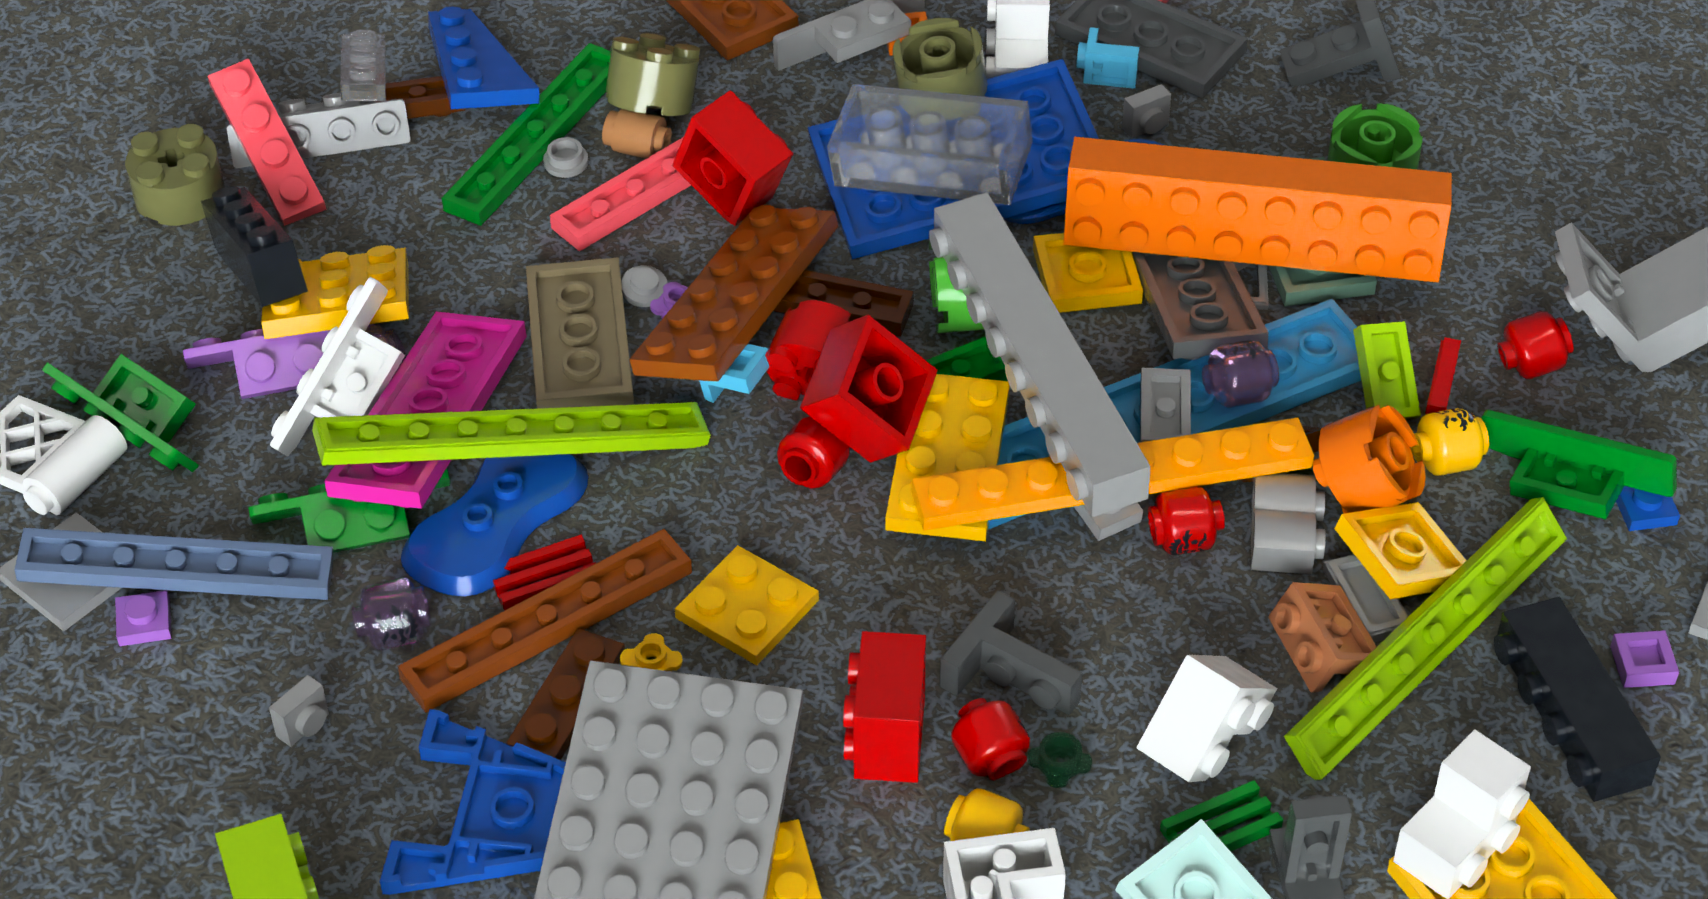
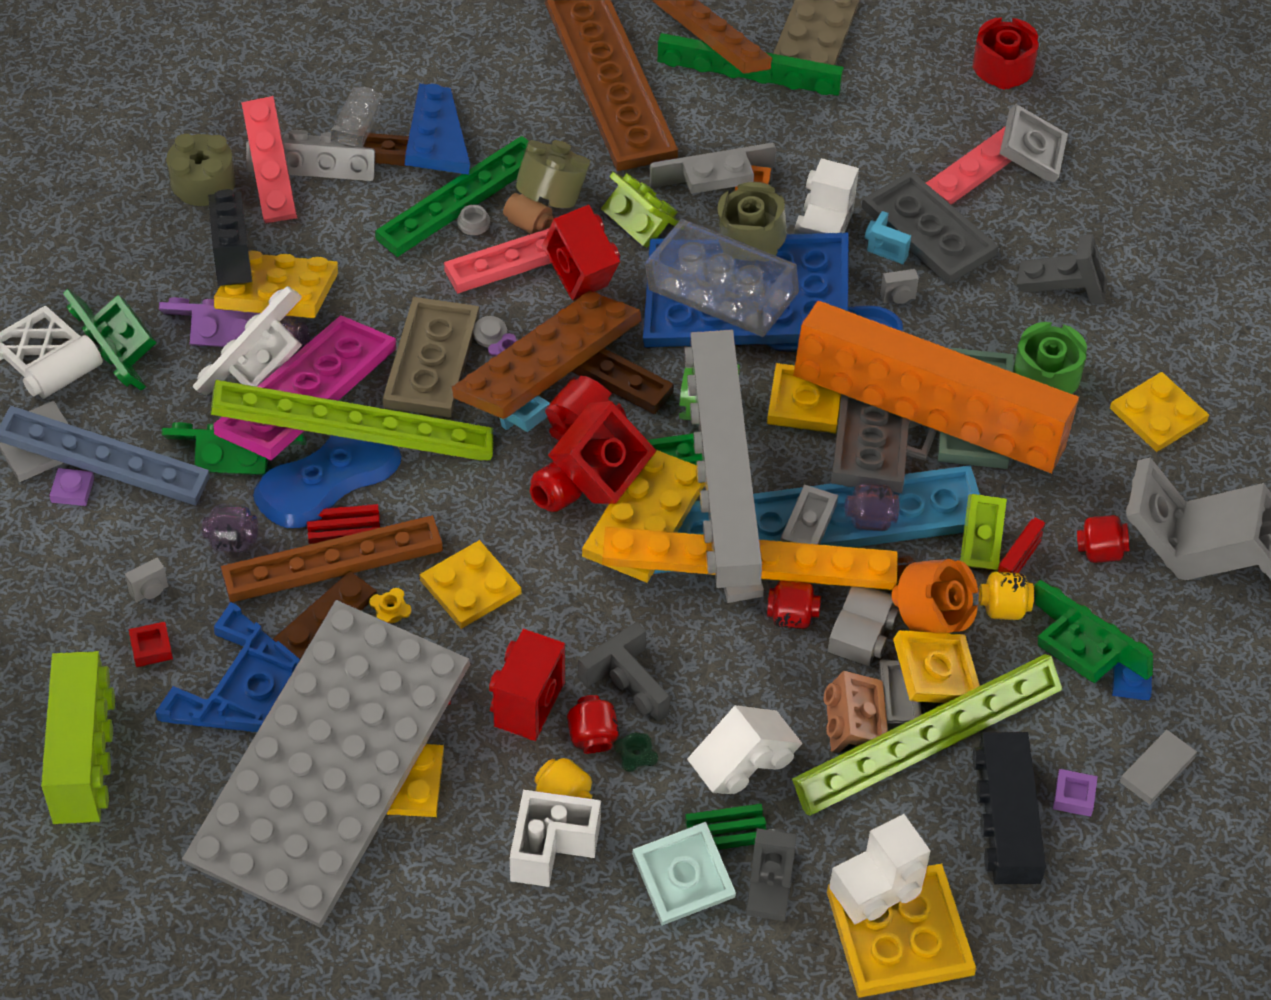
camera: 15 degrees right, 5 degrees up
none -> red plate [128,621,173,667]
none -> lime bracket [601,172,683,248]
none -> yellow plate [1110,372,1209,452]

